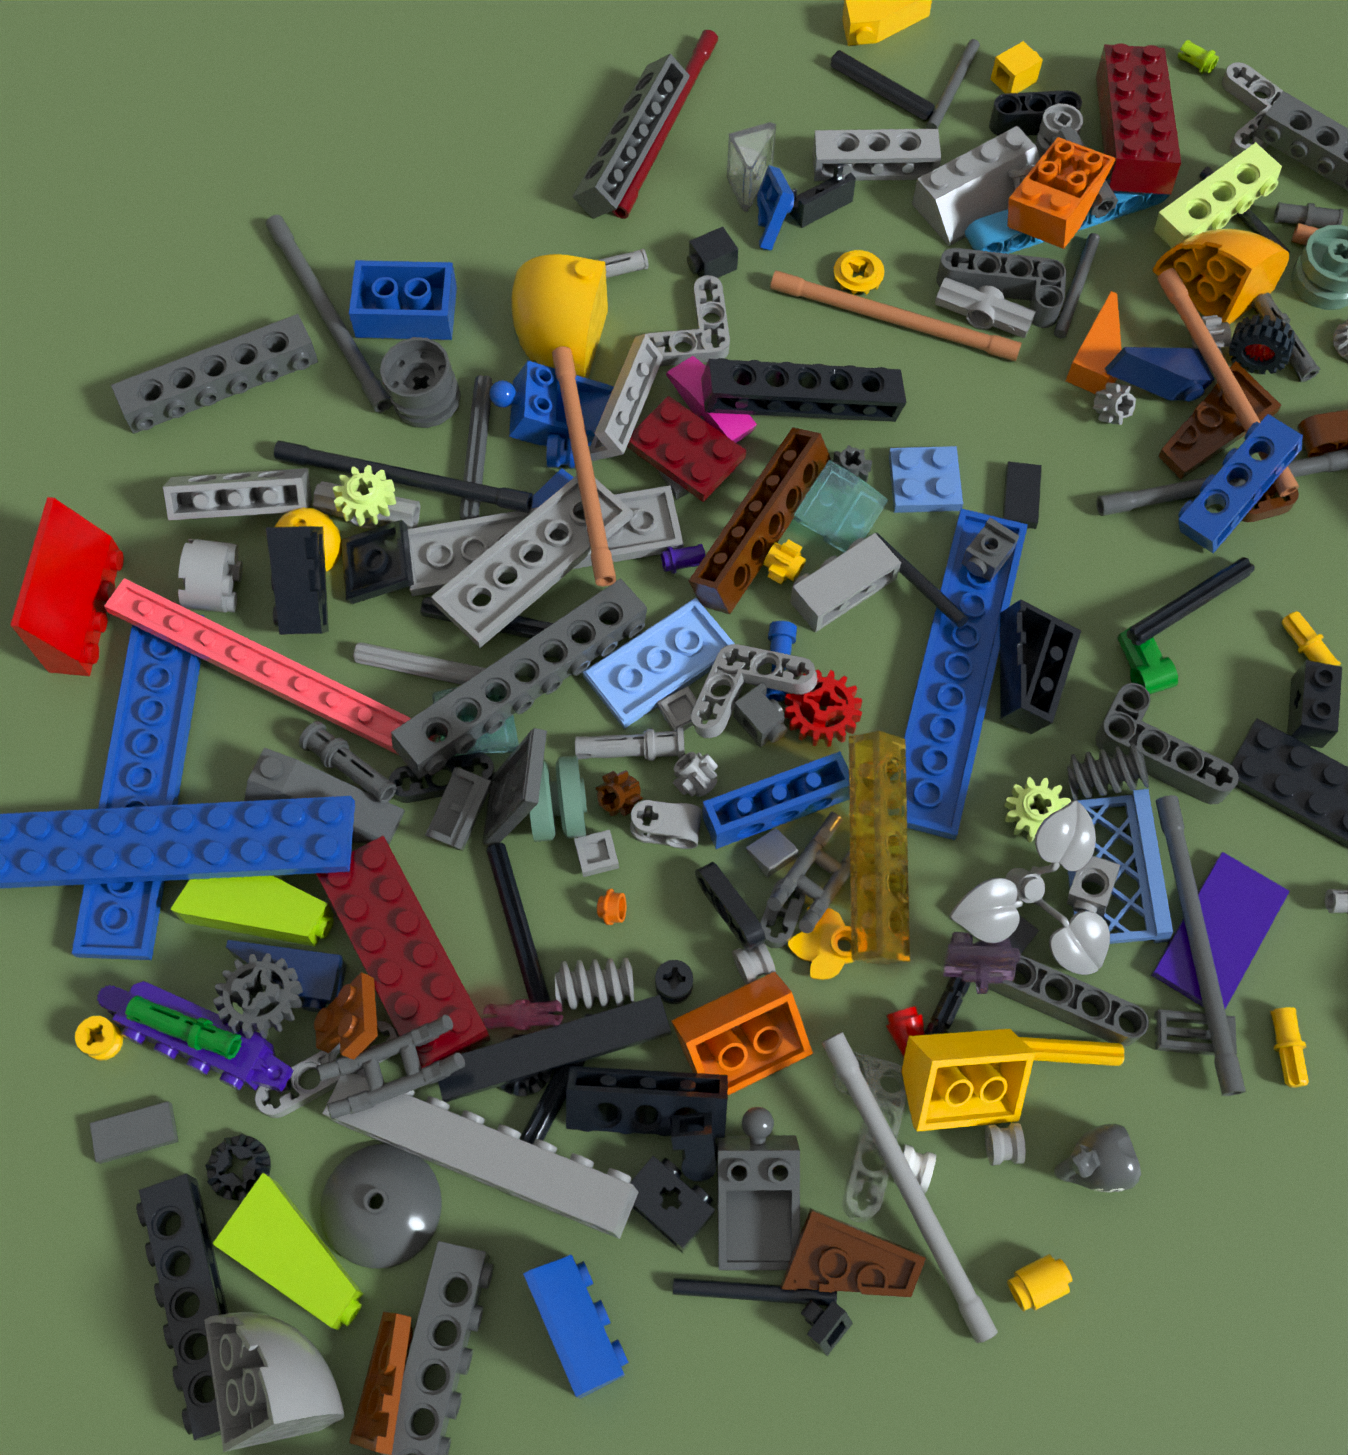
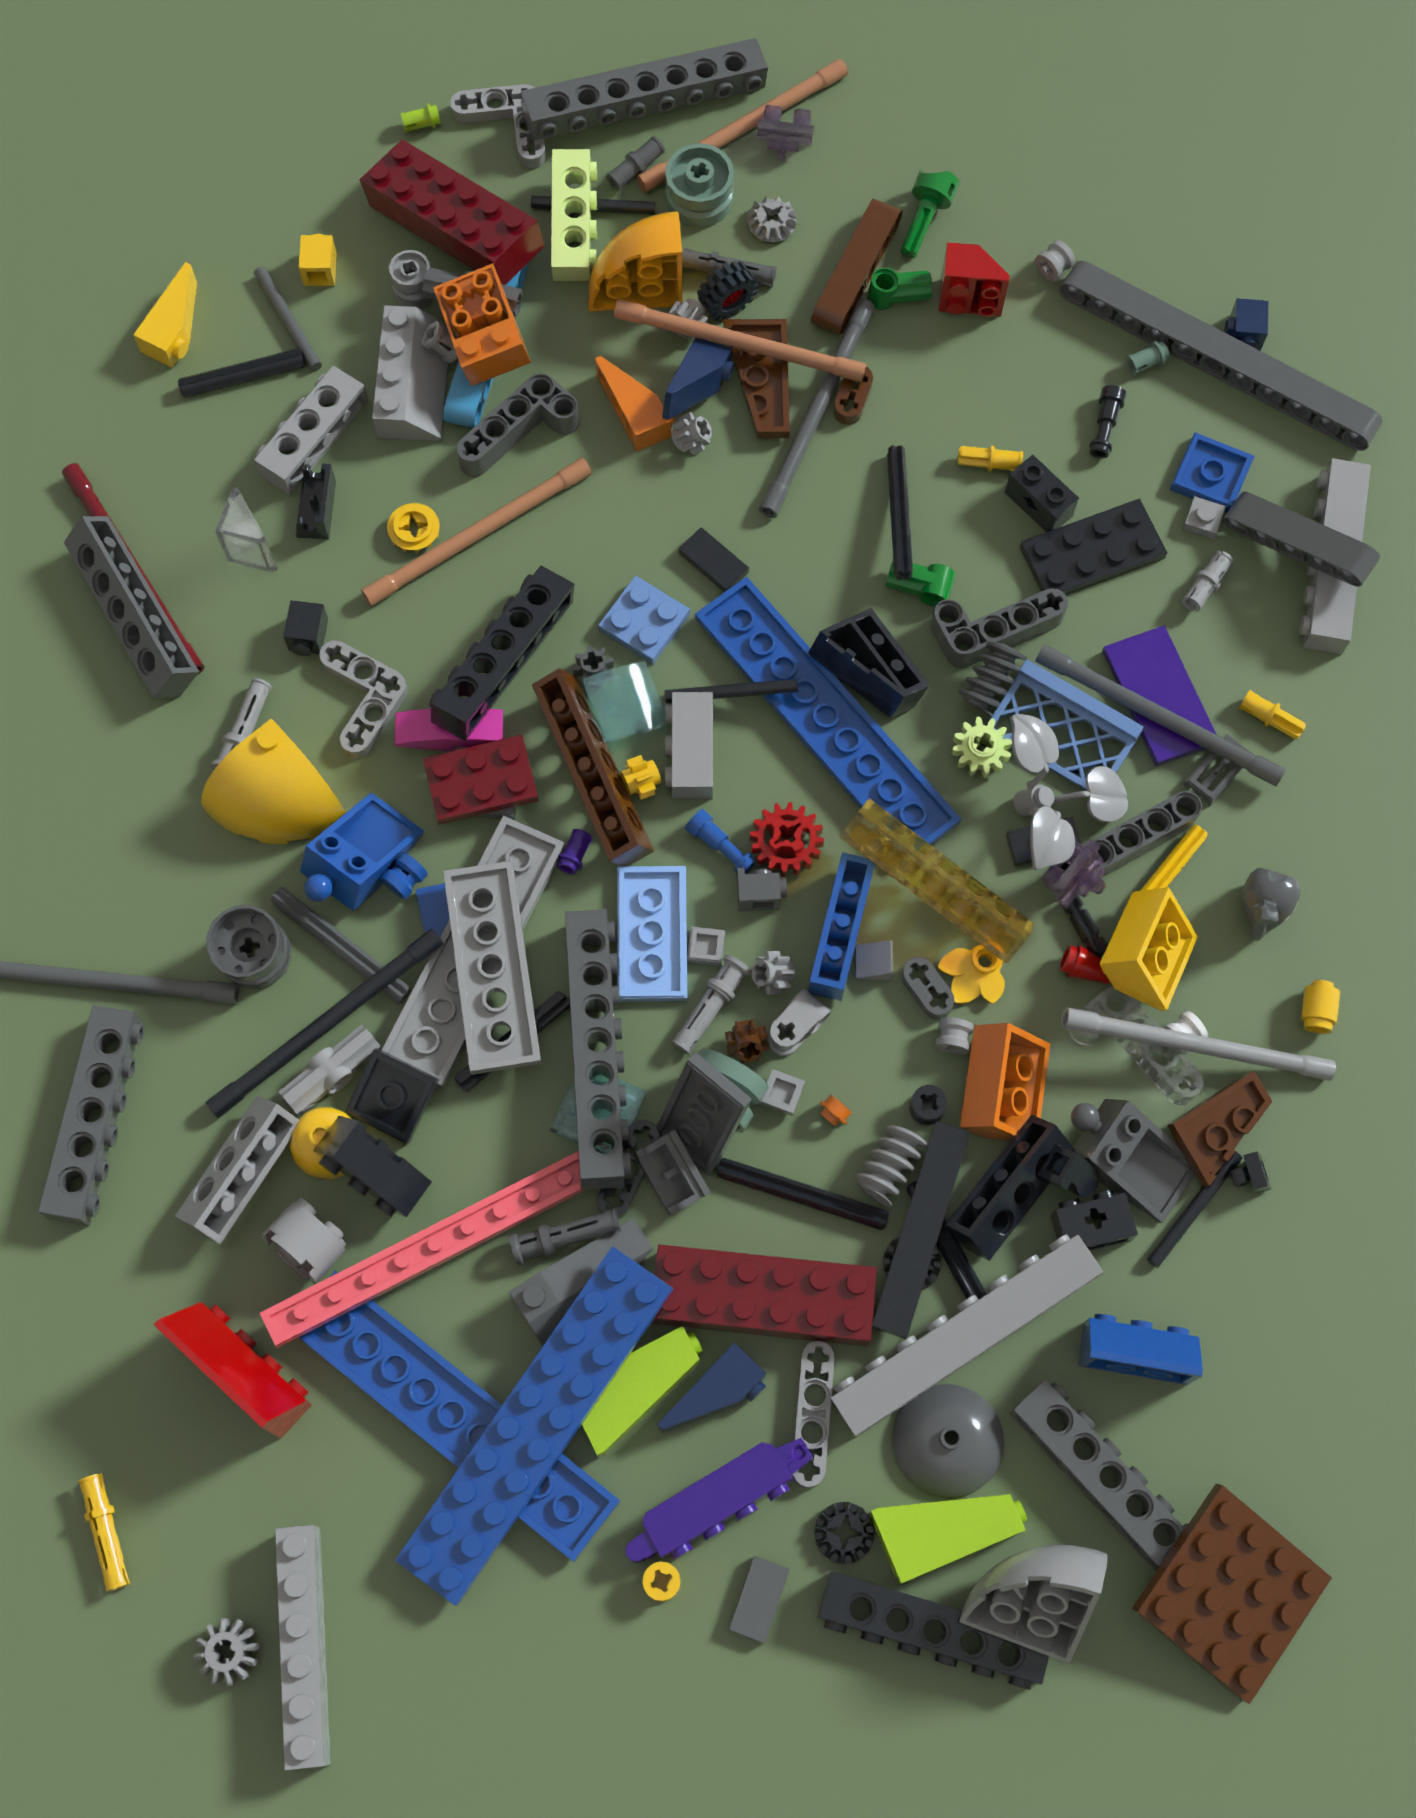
camera: 55 degrees left, 5 degrees up
green pin [125,995,242,1060] -> none
dark grey gear [213,953,303,1039] -> none
dark orange plate [314,972,378,1060] -> none
dark grey piece [317,1015,465,1119] -> none
yellowish green gear [333,465,396,526] -> none
blue brick [349,260,457,340] -> none
dark orange wing [349,1312,412,1455] -> none
light grey axle [353,642,486,685] -> none
clear pink pin [483,999,563,1030] -> none
nougat piece [552,347,616,587] -> none
light grey fence [589,334,663,461] -> none
light grey beam [691,644,818,738] -> none
black beam [695,862,766,951] -> none
blue wing [757,165,794,250] -> none
dark grey piece [767,812,873,933] -> none
light grey piece [935,277,1036,338] -> none
dark grey brick [961,518,1019,582] -> none
light grey wheel [985,1123,1026,1166] -> none
black beam [989,90,1082,136] -> none
dark grey bar [1054,233,1100,338] -> none
light grey brick [1067,856,1120,917] -> none
blue brick [1178,414,1303,554] -> none

